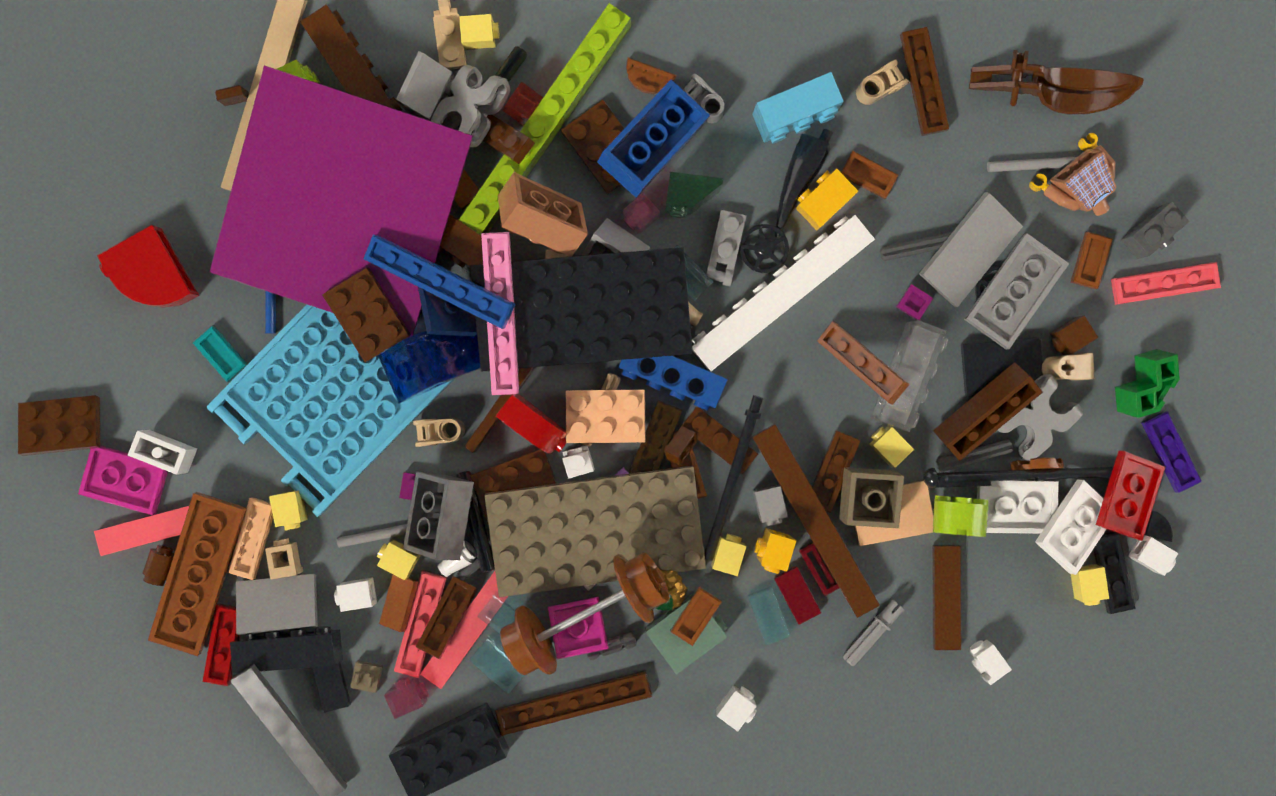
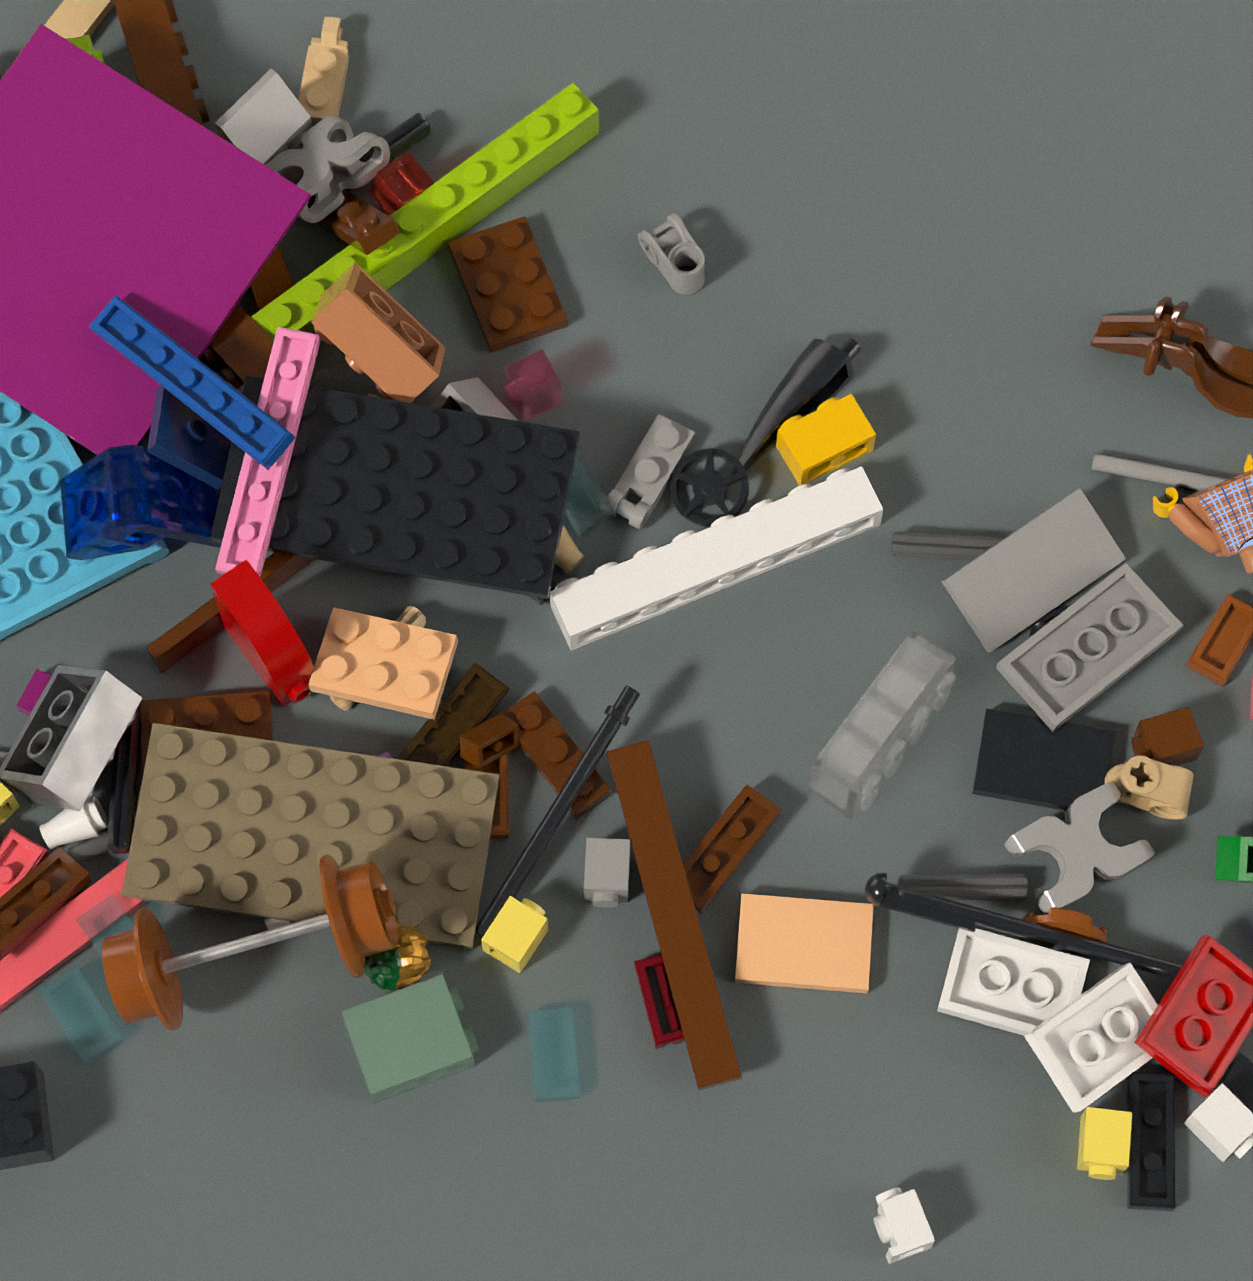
camera: 20 degrees right, 20 degrees down
reddish brown plate [322,267,411,362] -> none
tan piece [413,418,466,447] -> none
light yellow brick [459,14,500,50] -> none
reddish brown tile [495,670,652,736] -> none
dark pink tile [548,597,609,659] -> none
white brick [562,446,595,479] -> none
flat silver axle [587,632,636,660] -> none
blue brick [597,80,710,198] -> none
blue brick [619,356,728,411] -> none
dark orange tile [626,57,677,94] -> none
clear green slope [665,172,724,218] -> none
dark orange tile [670,586,722,646] -> none
white brick [715,685,757,731] -> none
medium azure brick [752,72,844,144] -> none
yellow brick [754,528,796,574] -> none
dark red tile [774,566,821,625] -> none
dark orange tile [817,321,910,405] -> none
dark tan brick [839,467,904,528] -> none
dark orange tile [841,151,898,199] -> none
light grey axle [843,599,905,666] -> none
tan piece [856,60,909,105] -> none
light yellow brick [869,426,914,468] -> none
magenta plate [896,284,933,321] -> none
reddish brown plate [900,27,949,136] -> none
reddish brown tile [932,545,961,650] -> none
reddish brown brick [933,362,1043,461] -> none
lime brick [933,495,989,537] -> none

